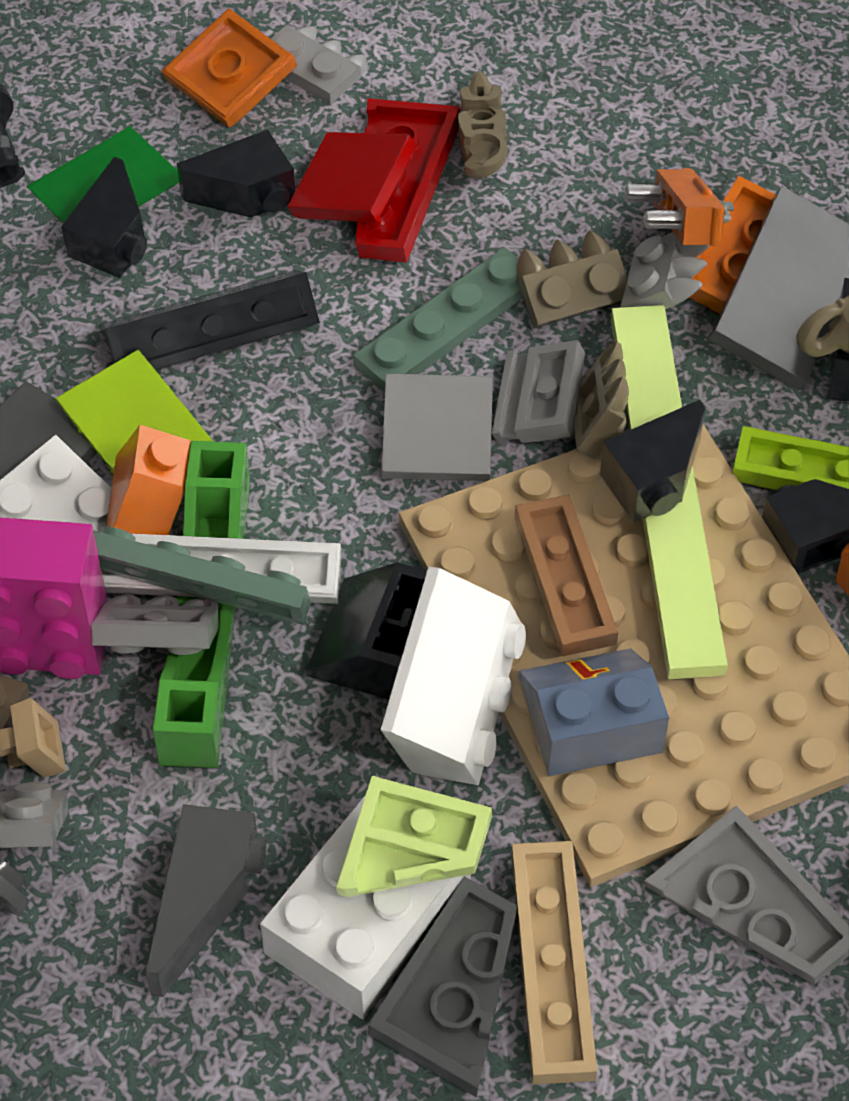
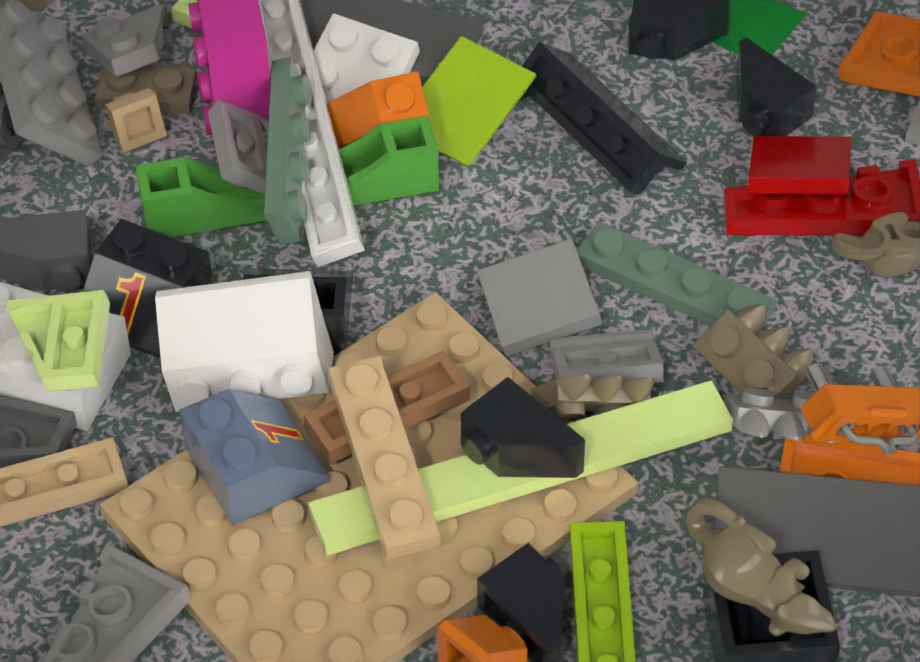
camera: 75 degrees right, 5 degrees down
none -> black slope [83,219,213,359]
none -> tan plate [328,356,440,560]

